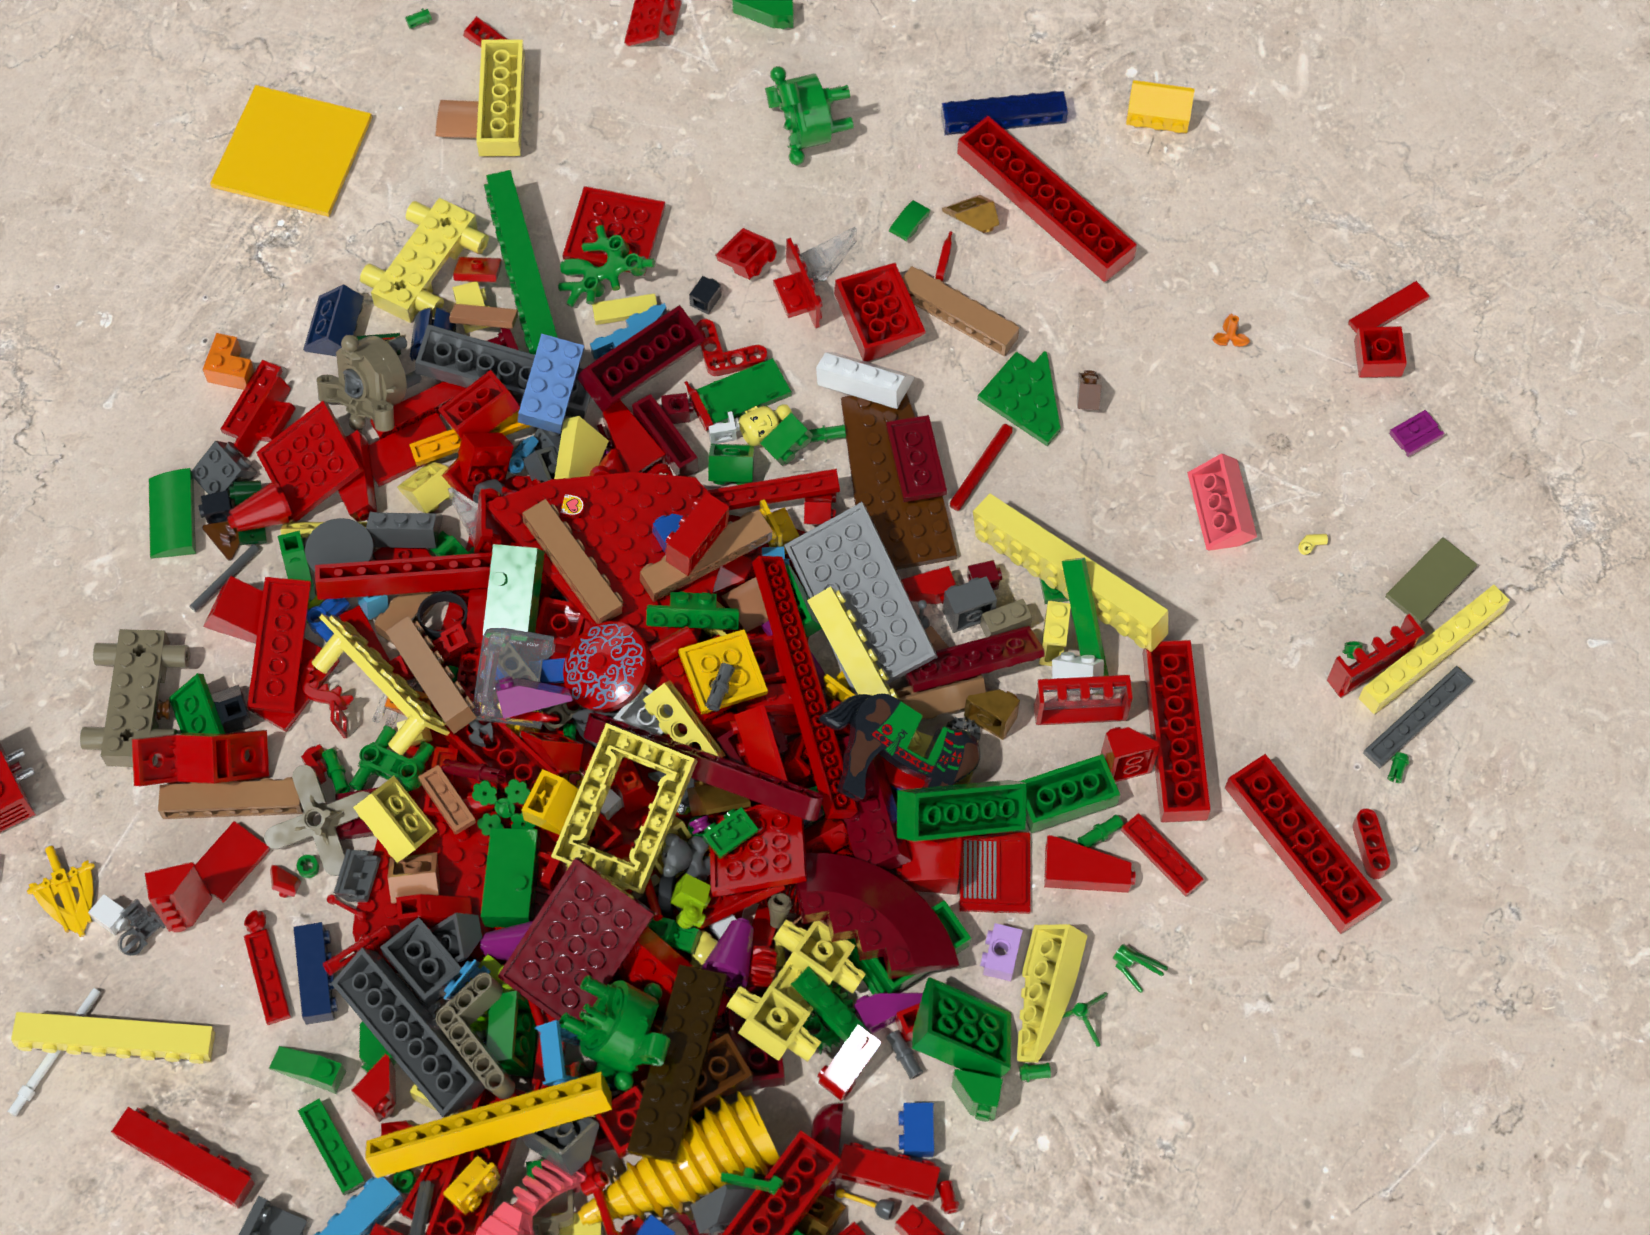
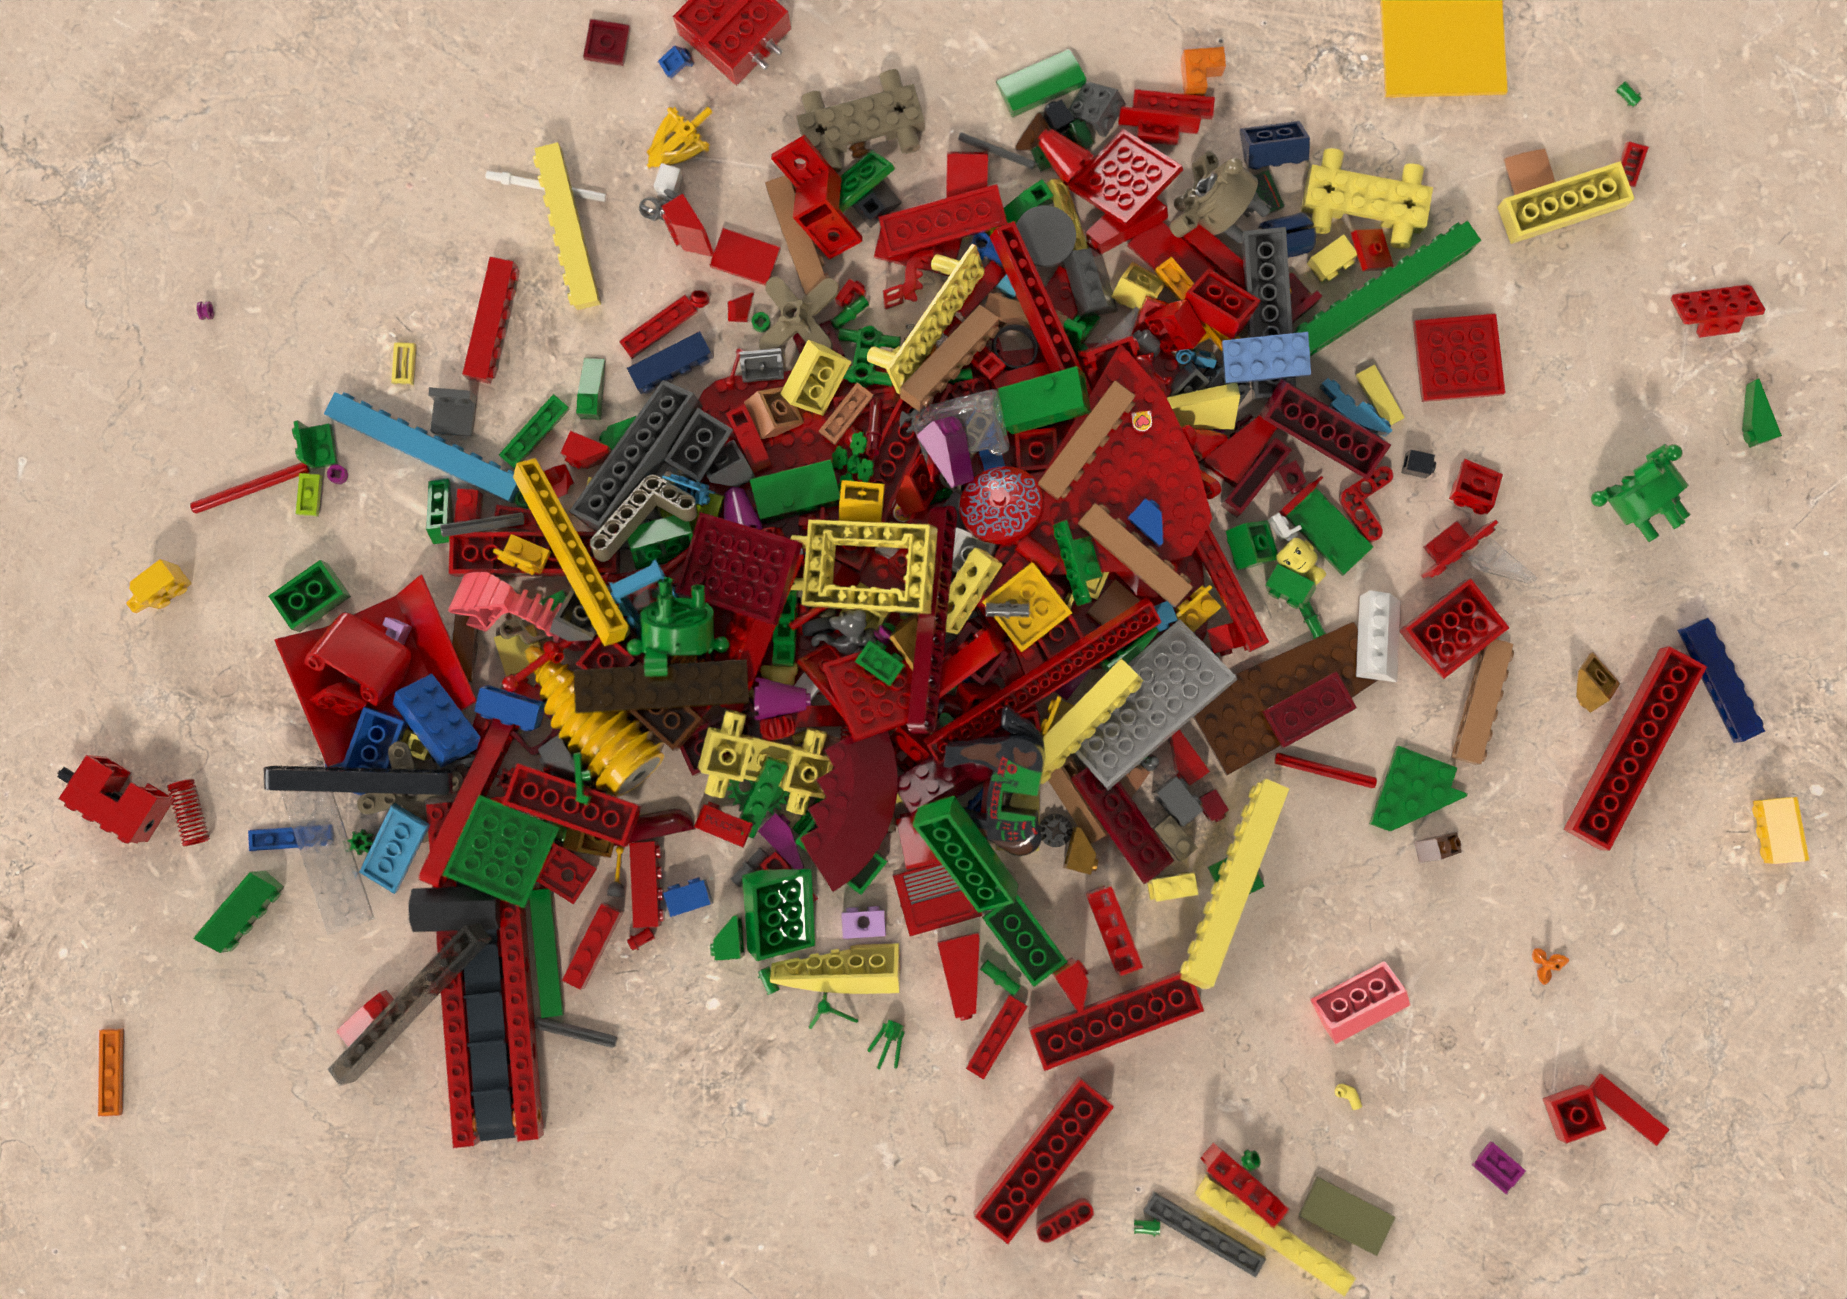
camera: 75 degrees right, 20 degrees up
red pin [323,925,391,976] -> none
nougat tile [449,304,518,329] -> none
green plant [558,225,656,307] -> none
red brick [665,492,729,576] -> none
lime brick [670,873,711,929] -> none
dark tan cone [768,893,792,929] -> none
green slope [889,200,930,241] -> none
red piece [935,231,953,282] -> none
white brick [1052,652,1104,692] -> none
green tile [1062,558,1109,694] -> none

